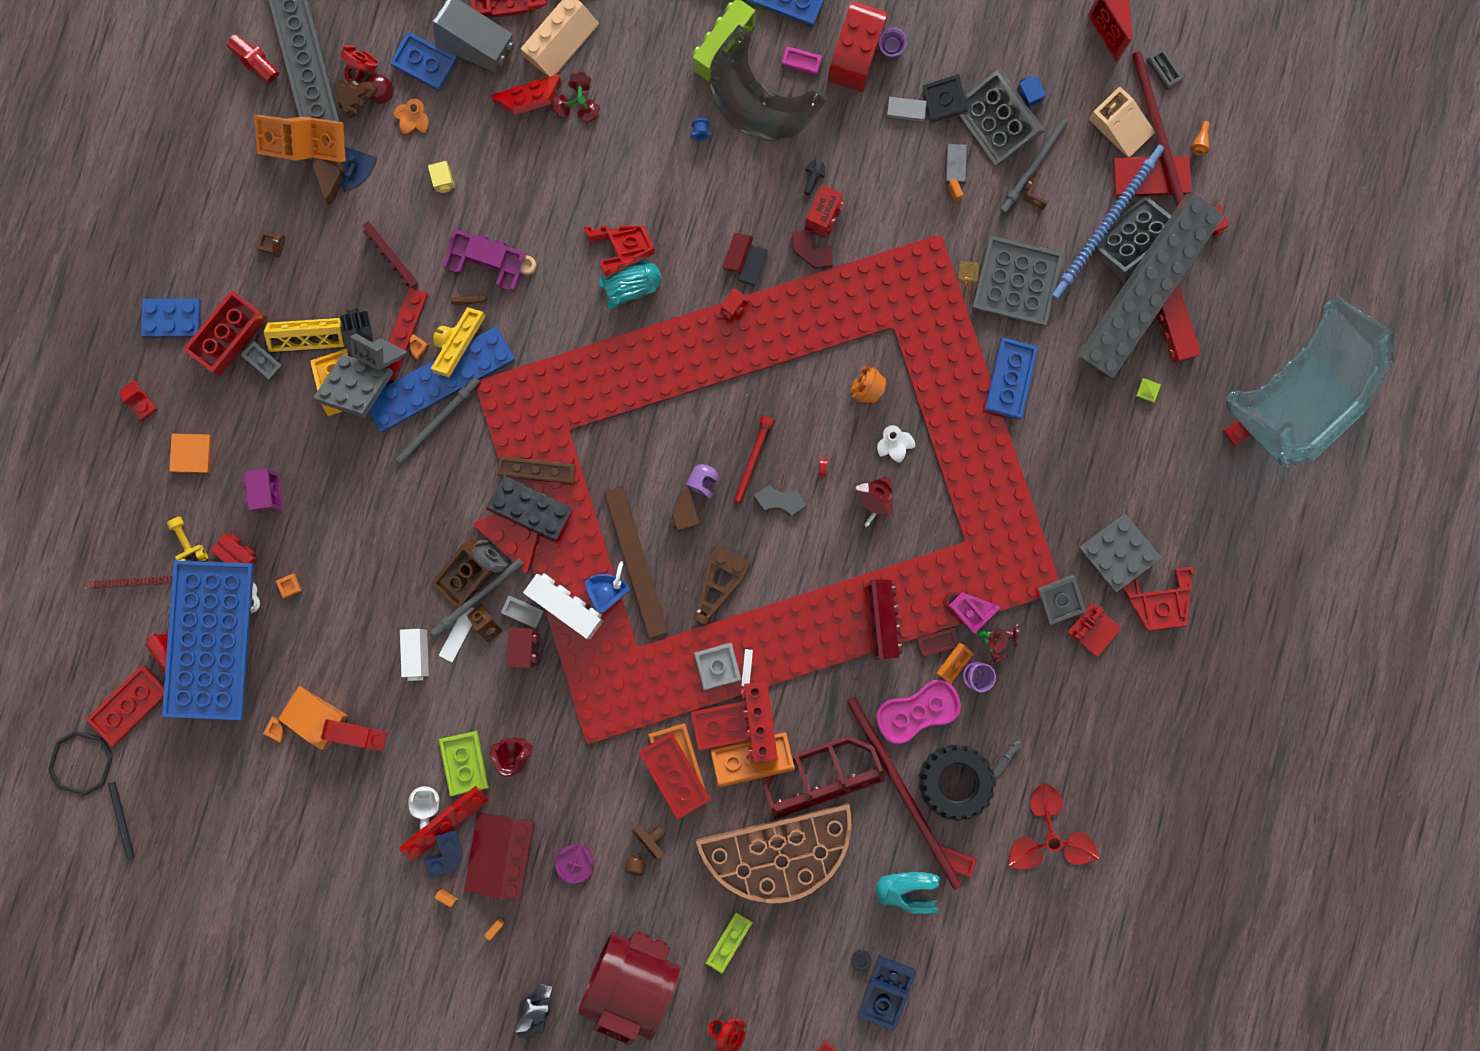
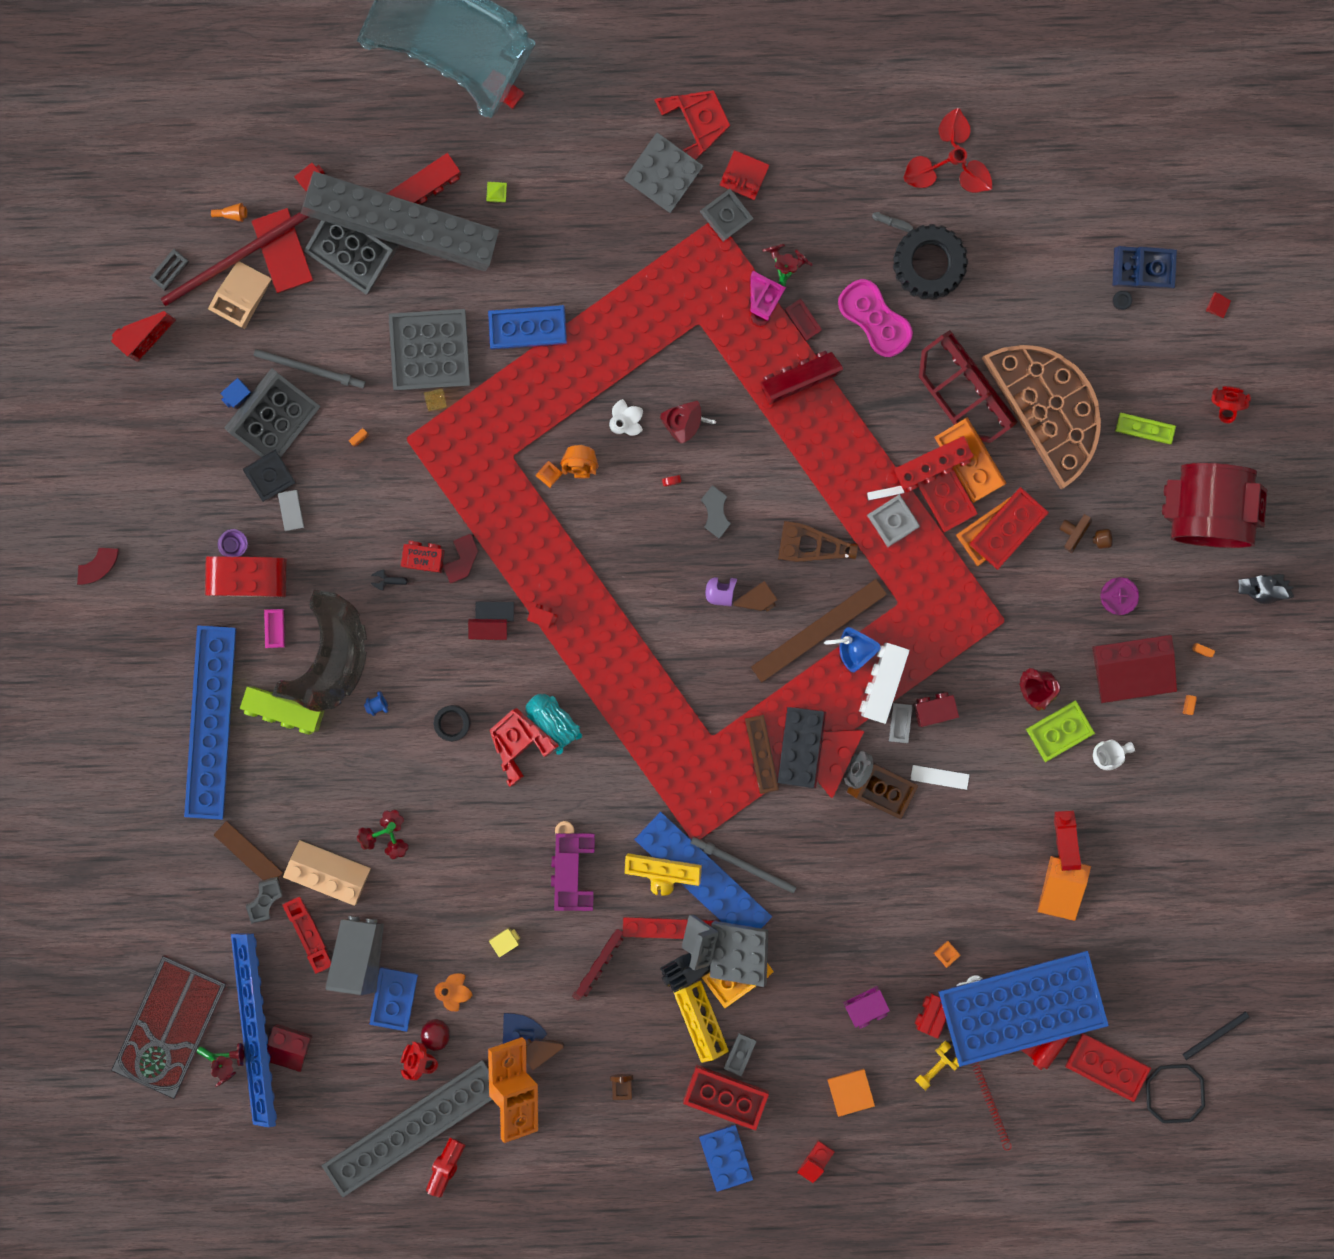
camera: 110 degrees left, 5 degrees up
orange tile [263,716,284,743] -> none
reddish brown rock [335,79,376,118] -> none
red plate [399,786,489,862] -> none
white brick [400,629,429,681] -> none
orange tile [410,334,429,361] -> none
dark blue plate [424,830,463,879] -> none
dark grey bar [431,558,524,637] -> none
reddish brown piece [451,295,487,305] -> none
reddish brown bracket [467,604,503,642] -> none
red wing [491,74,562,115] -> none
red piece [734,415,776,503] -> none
dark red piece [846,697,962,890] -> none
teal hair [876,872,940,914] -> none
red tile [934,845,977,878] -> none
orange plate [937,642,974,684] -> none
flat silver tile [946,144,967,183] -> none
medium lavender helmet [963,662,996,692] -> none
reddish brown bracket [1023,173,1048,210] -> none
medium blue hose [1052,145,1164,299] -> none
none -> black tyre [433,705,471,742]
none -> orange tile [536,461,563,488]

